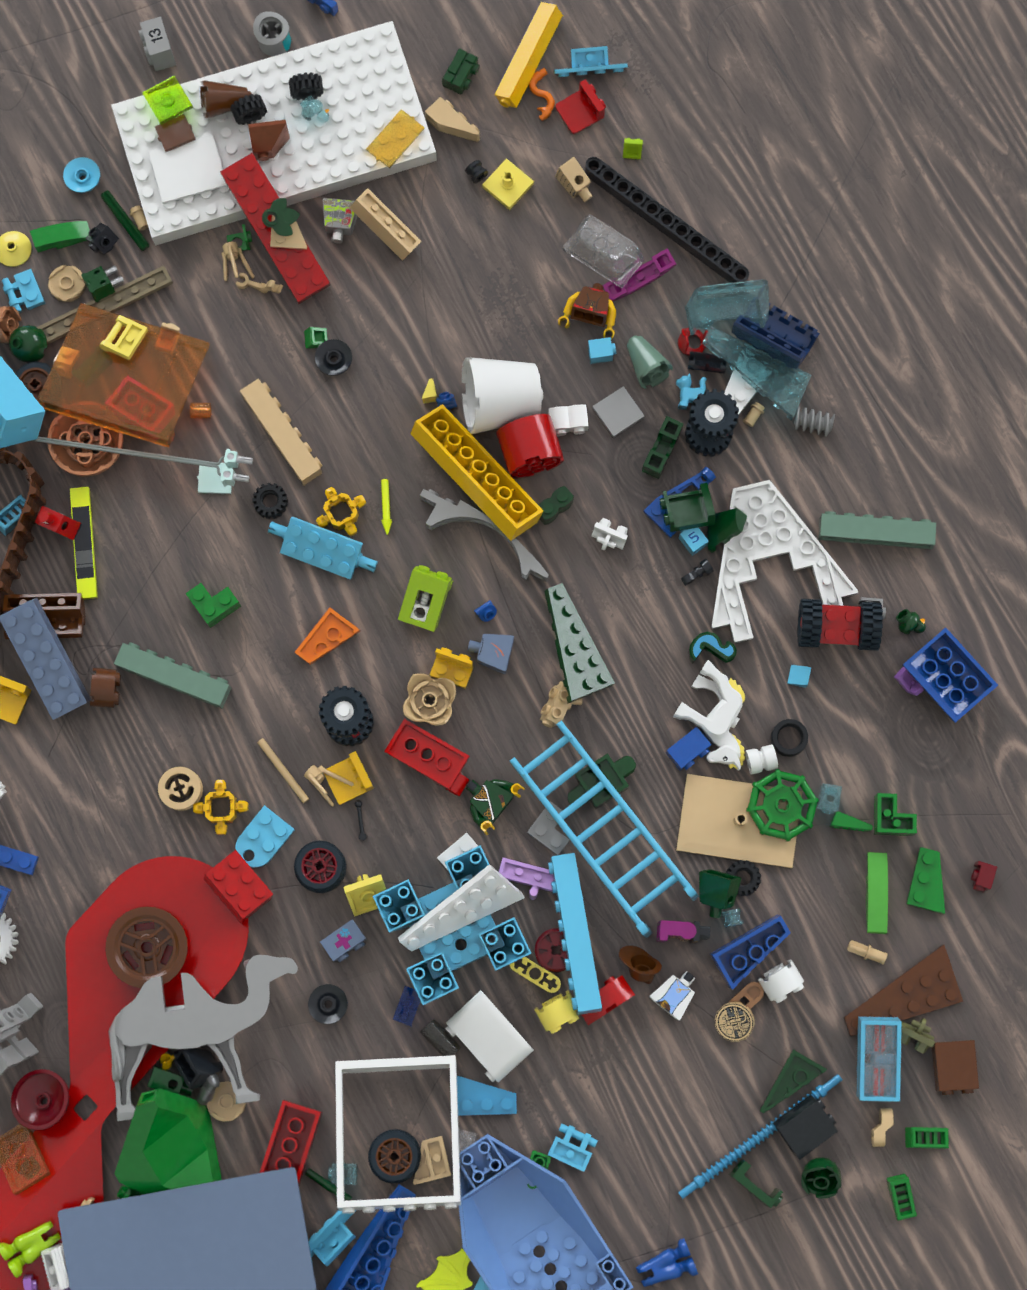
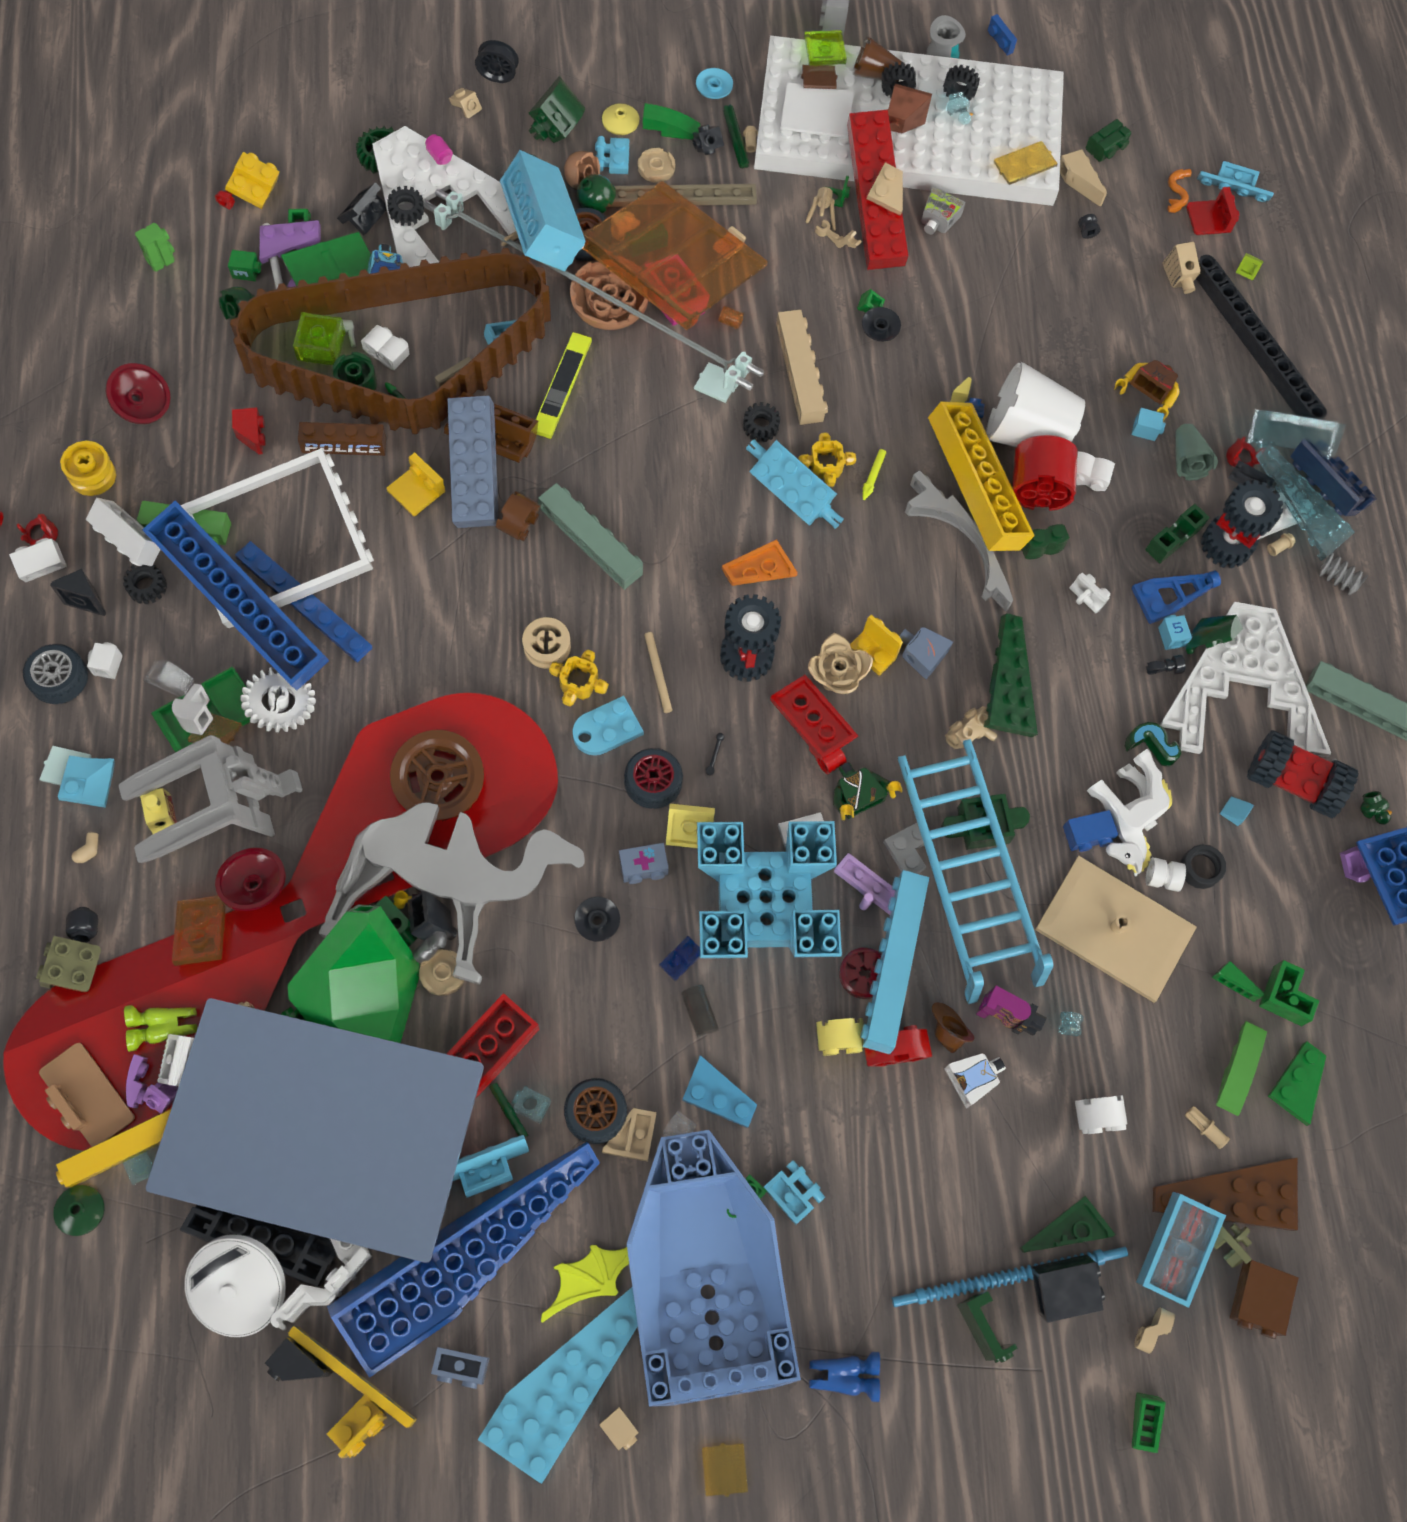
camera: 15 degrees right, 10 degrees down
red torso [35,506,81,540] -> none
dark green piece [81,266,124,302] -> none
light yellow plate [99,315,148,360] -> none
green brick [185,583,241,628] -> none
red brick [204,850,273,923] -> none
dark green plate [262,198,300,236] -> none
tan plant [304,765,354,807] -> none
yellow bracket [324,751,374,805] -> none
white door [336,1055,461,1214] -> none
tan brick [349,188,421,261] -> none
lime brick [398,565,453,632] -> none
white wing [398,864,525,952] -> none
white windscreen [445,990,534,1083] -> none
blue plate [474,600,497,622] -> none
light yellow tile [482,158,534,210] -> none
yellow brick [495,2,563,108] -> none
light yellow beam [510,957,561,993] -> none
clear windscreen [563,214,644,288] -> none
light grey tile [592,386,645,438] -> none
magenta slope [603,248,677,302] -> none
dark green panel [659,483,716,532] -> none
medium azure animal [676,373,707,410] -> none
dark green torso [699,869,741,918] -> none
blue wedge [710,915,791,990] -> none
tile [715,1002,755,1042] -> none
black tyre [726,860,761,896] -> none
medium nougat plate [729,982,764,1009] -> none
green plate [746,769,819,842] -> none
dark green cylinder [801,1157,842,1199] -> none
clear light blue brick [817,783,842,814] -> none
green slope [905,1127,949,1149] -> none
dark red brick [971,861,997,893] -> none

